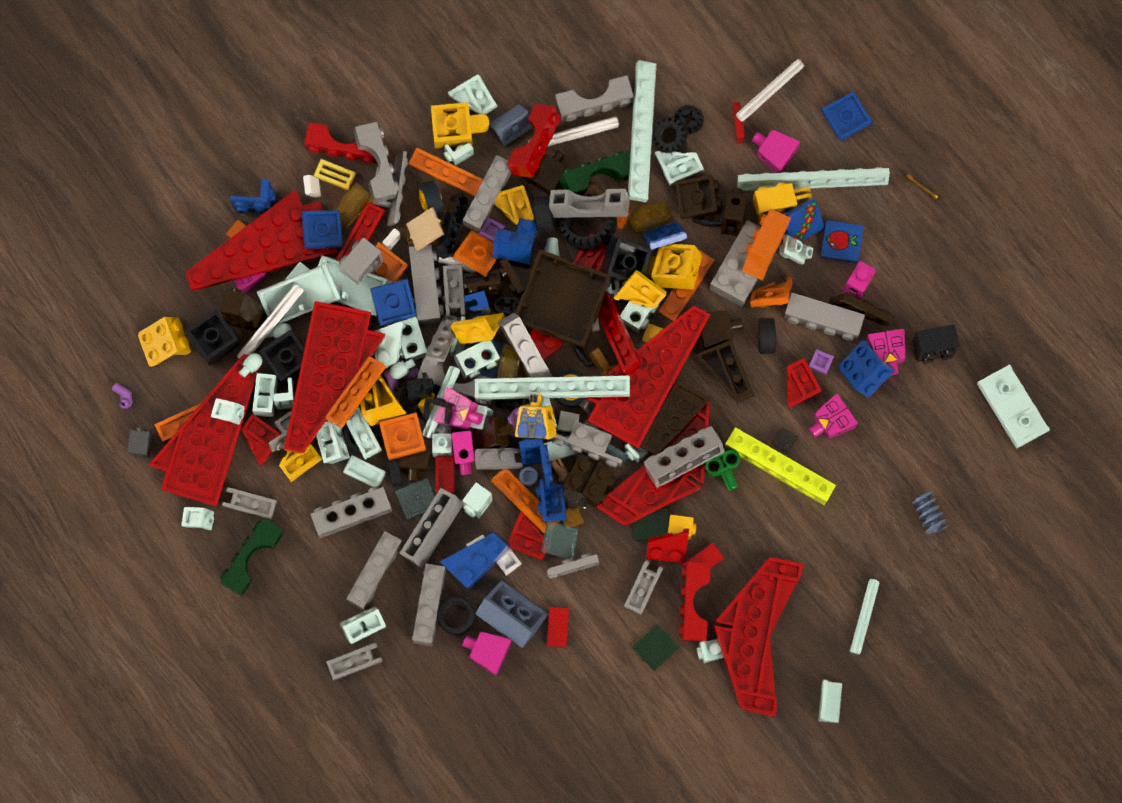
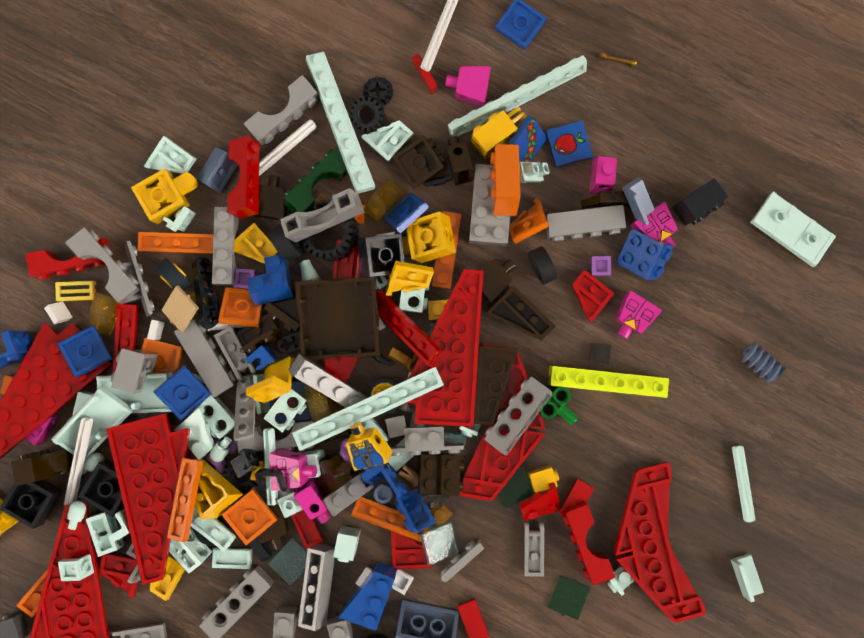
camera: 25 degrees left, 10 degrees up
none -> sand blue panel [622,177,655,226]

